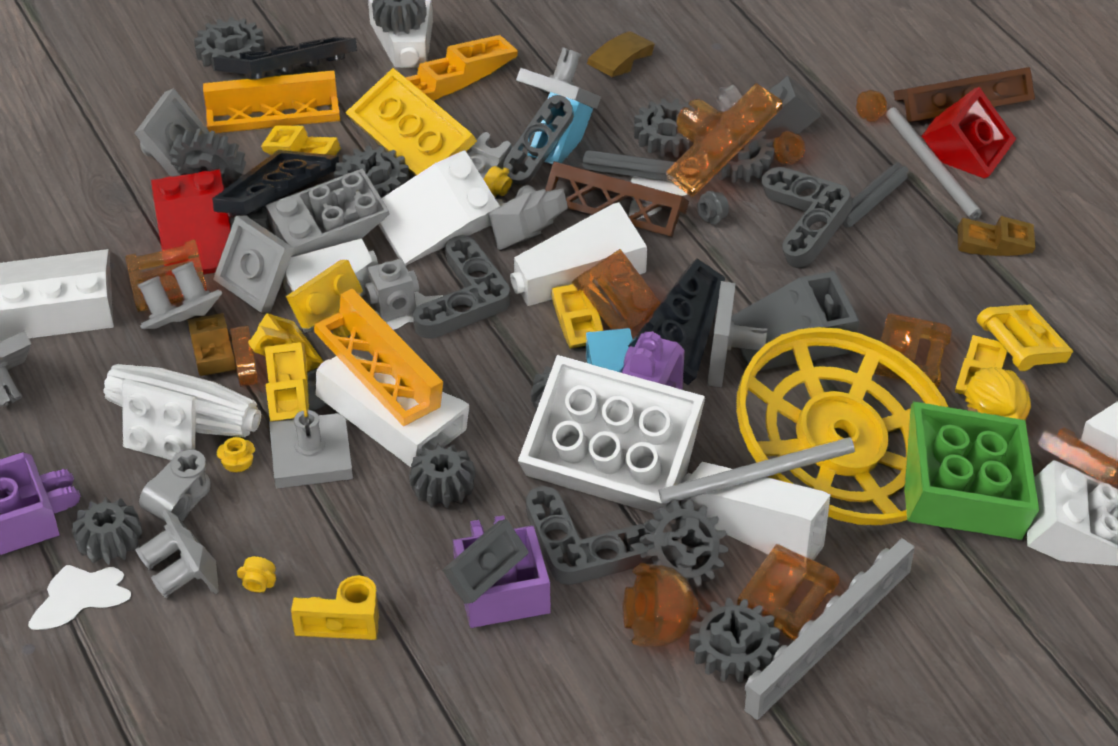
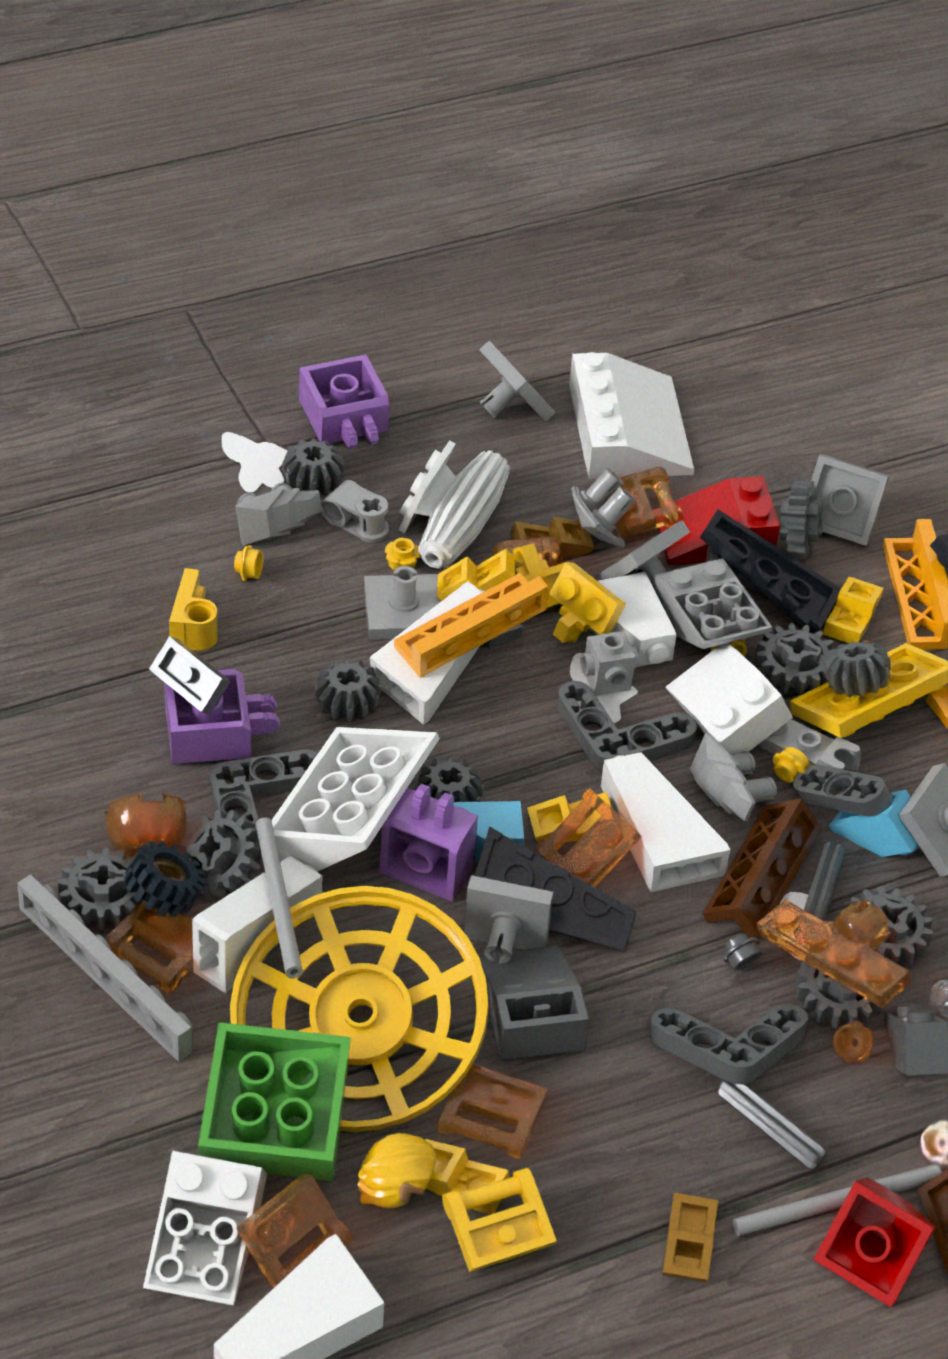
camera: 90 degrees right, 0 degrees up
none -> black bush [124,841,206,917]
none -> dark grey gear [825,640,891,697]

